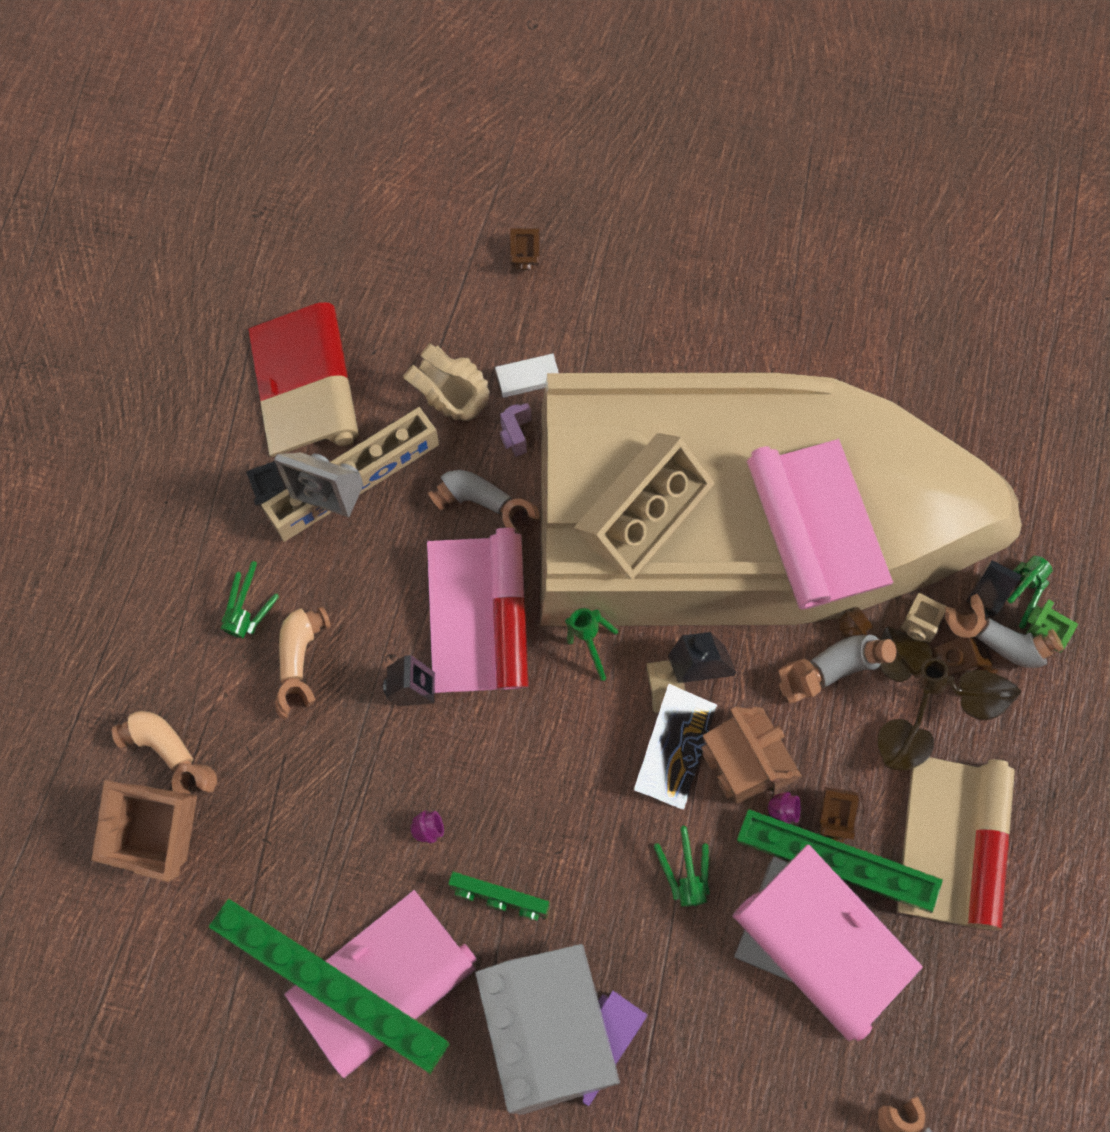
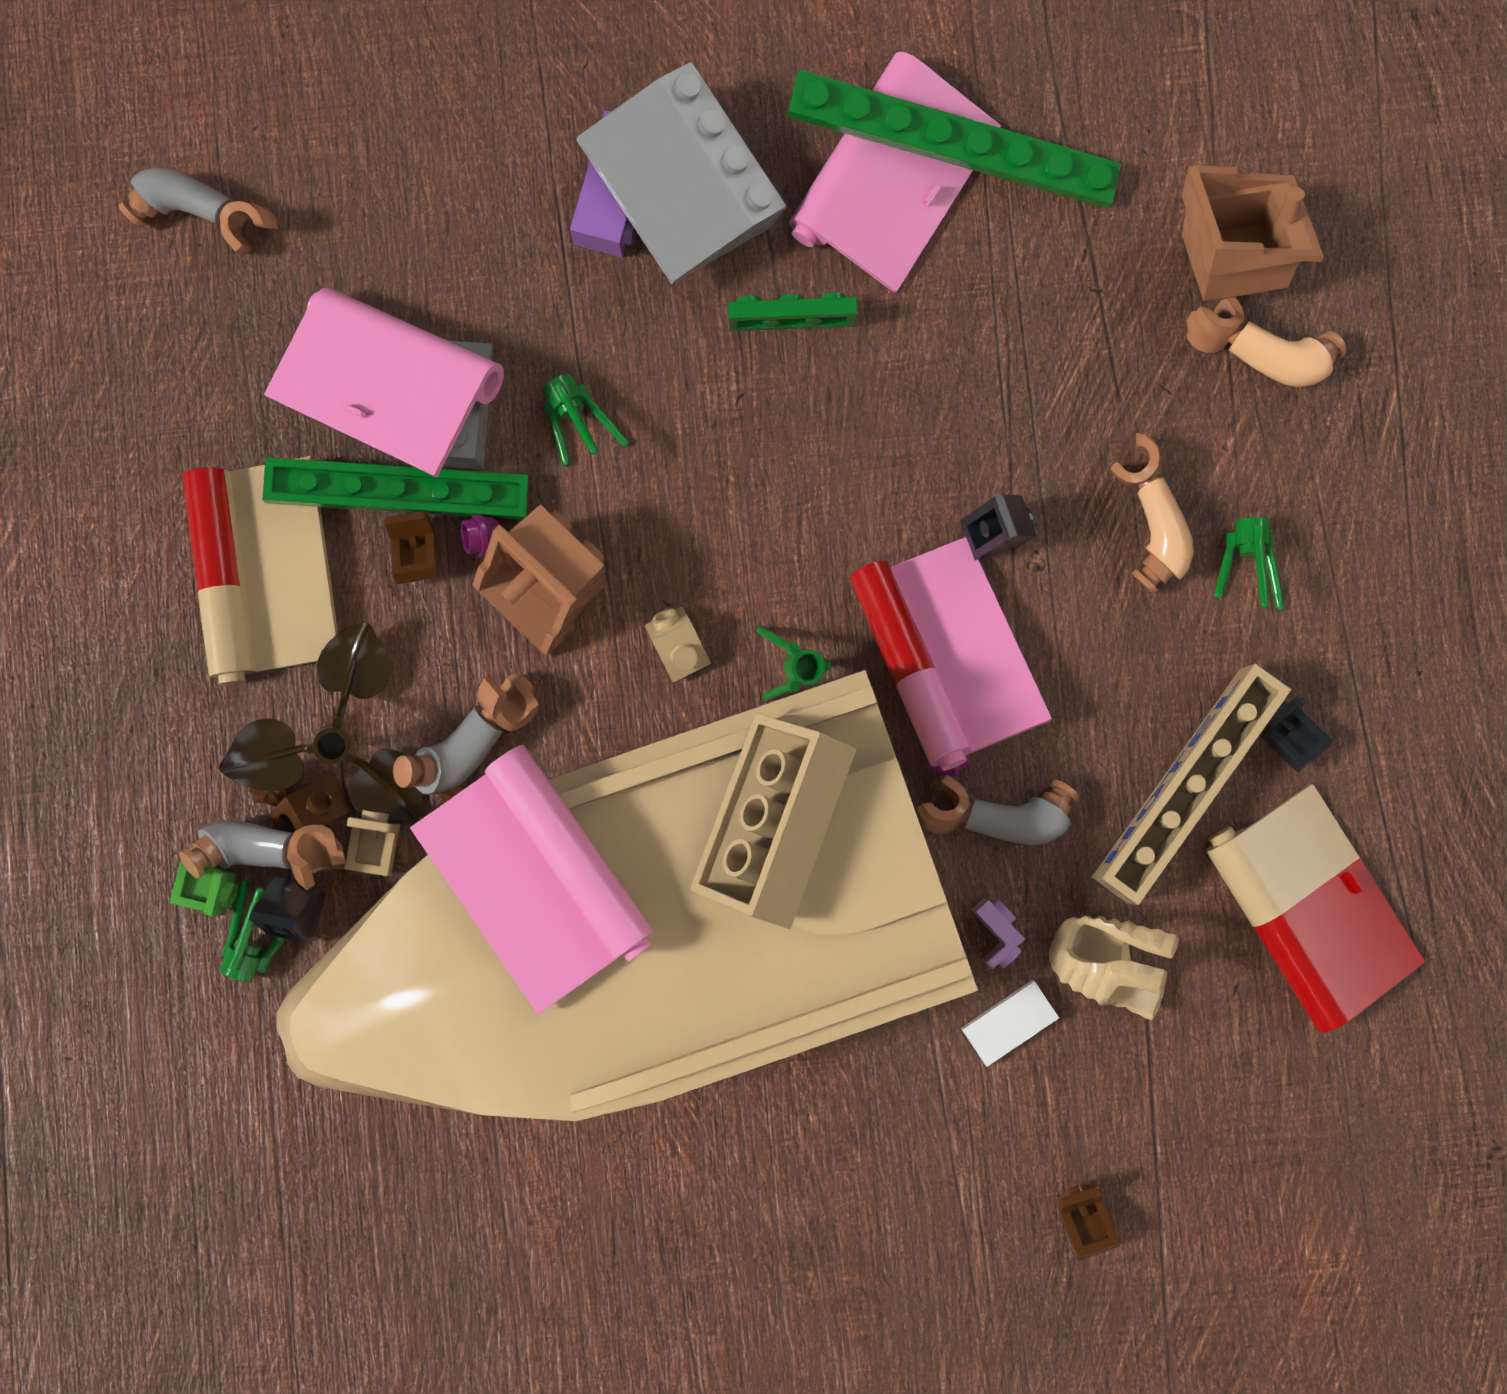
camera: 160 degrees right, 15 degrees up
light grey slope [274,452,363,518] -> none
magenta plate [410,810,444,844] -> none
sticker [634,684,717,810] -> none
black slope [668,632,736,683] -> none

